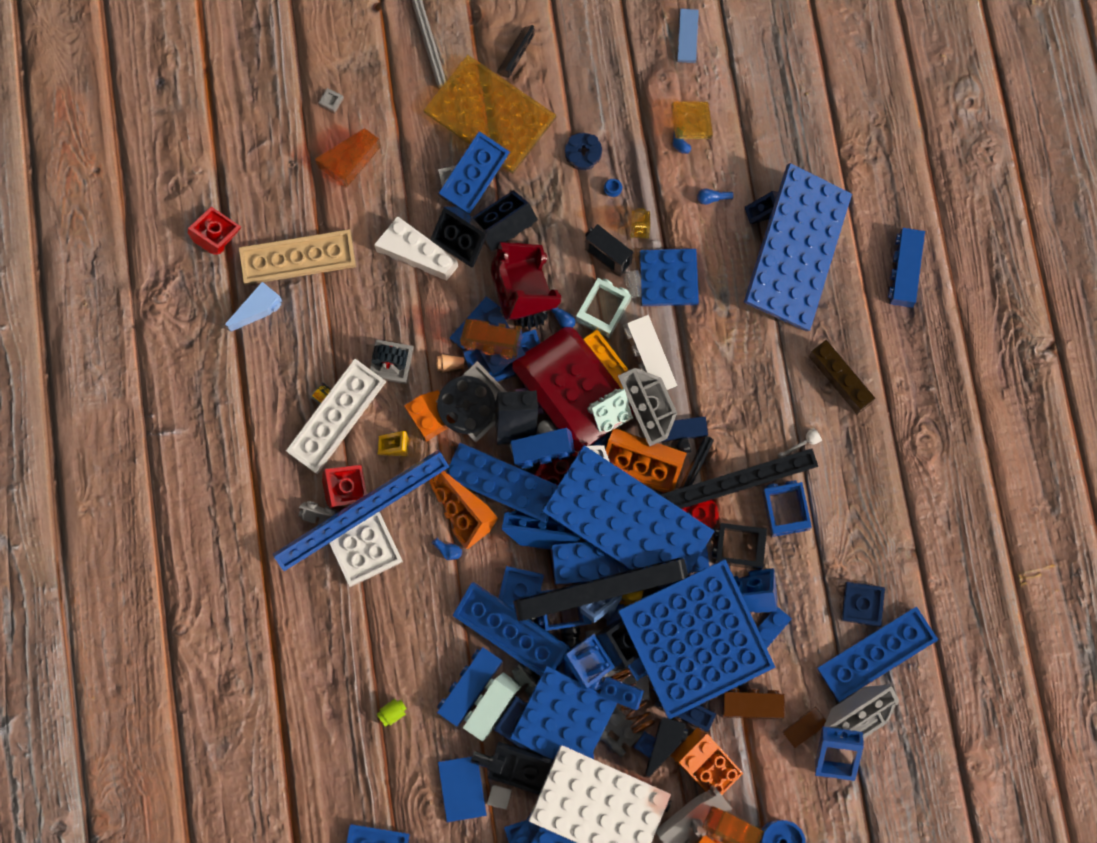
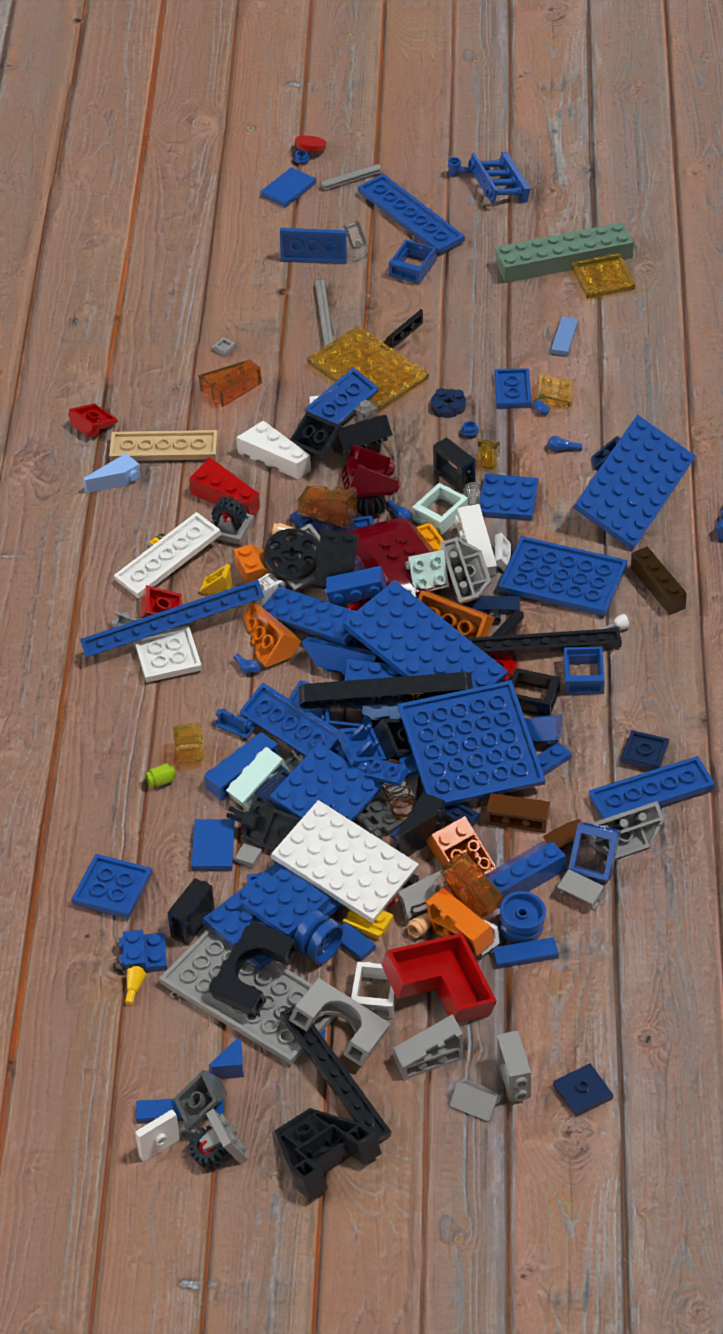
camera: 10 degrees right, 30 degrees down
none -> clear yellow brick [172,722,205,764]
none -> red wedge [189,457,260,515]
none -> blue hinge [213,708,257,739]
none -> white piece [255,572,286,605]
none -> clear brick [354,400,378,423]
none -> blue slope [477,842,566,908]
none -> blue tile [494,368,532,409]
none -> white plate [494,533,511,572]
none -> blue plate [498,536,628,616]
none -> light grey hinge [557,869,606,910]

